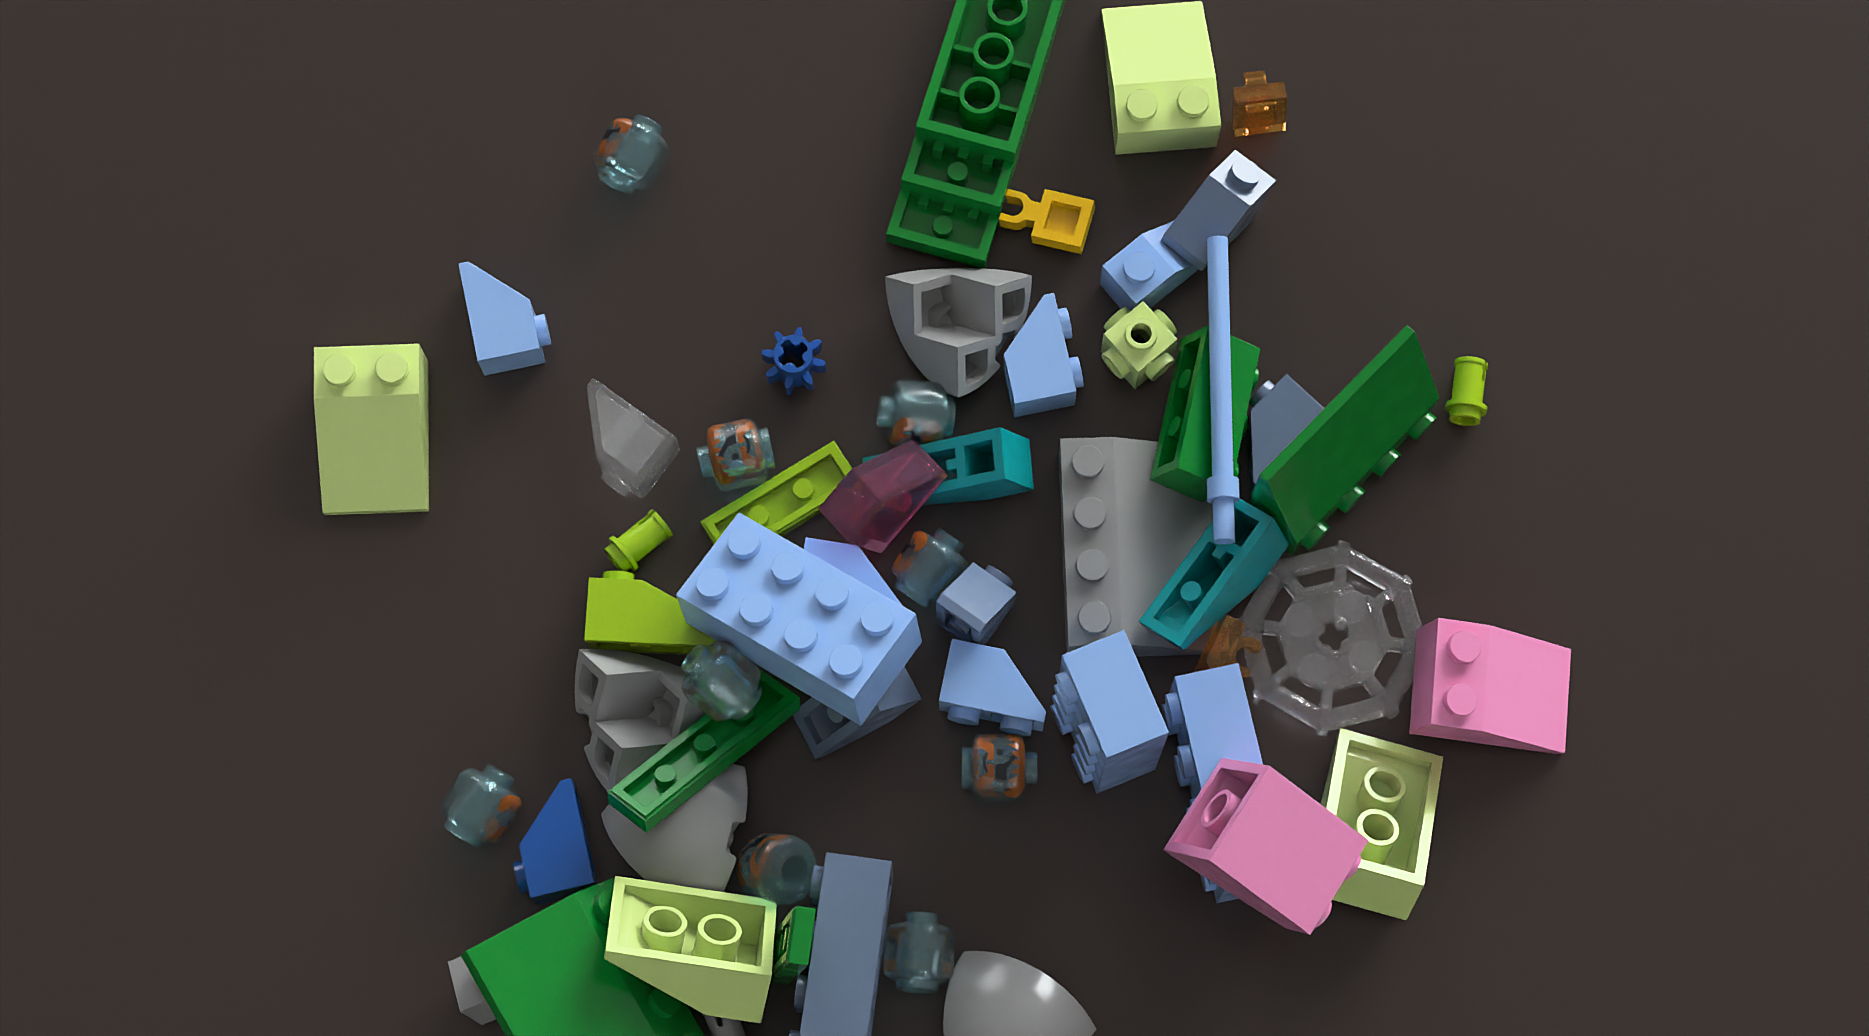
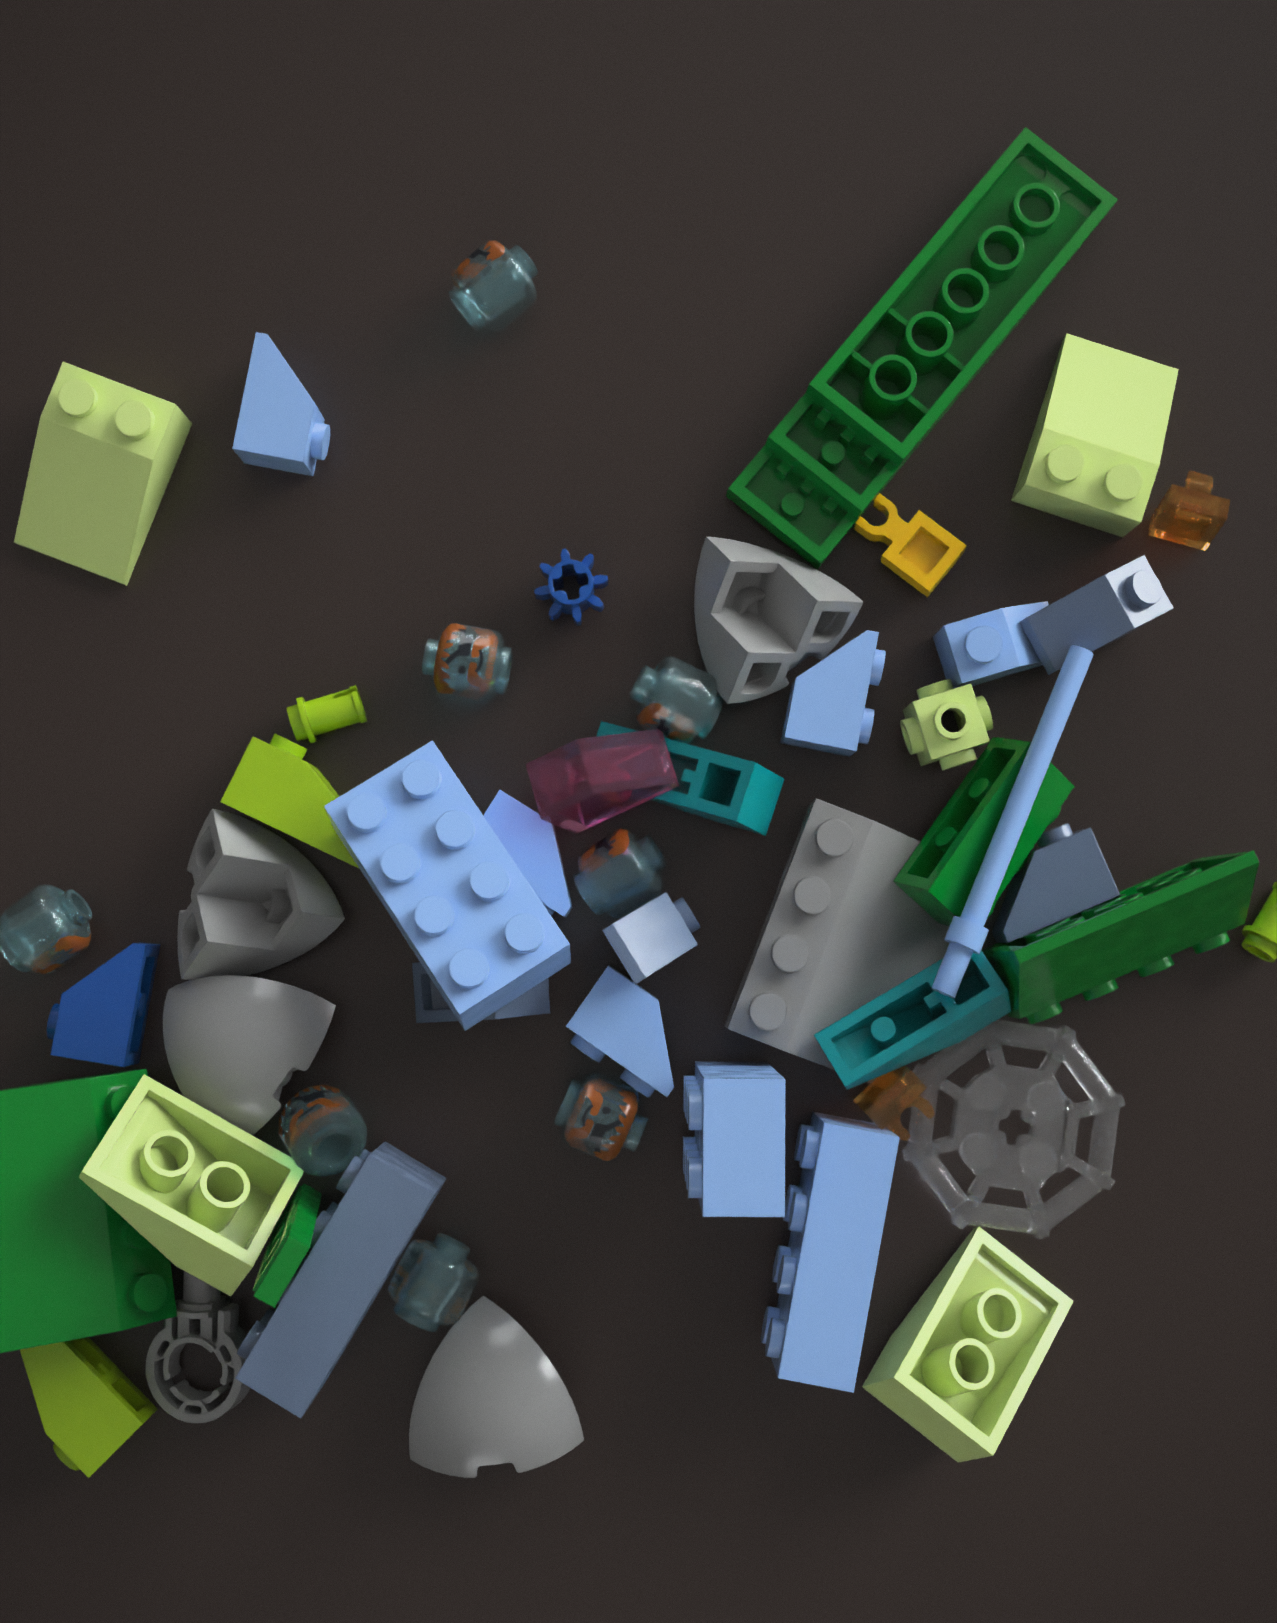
camera: 20 degrees right, 10 degrees up
clear slope [587,378,680,499] -> none
green tile [607,670,800,833] -> none
clear light blue head [681,641,762,721] -> none
lime tile [700,441,862,545] -> none
bright pink slope [1163,758,1369,935] -> none
bright pink slope [1409,618,1571,755] -> none

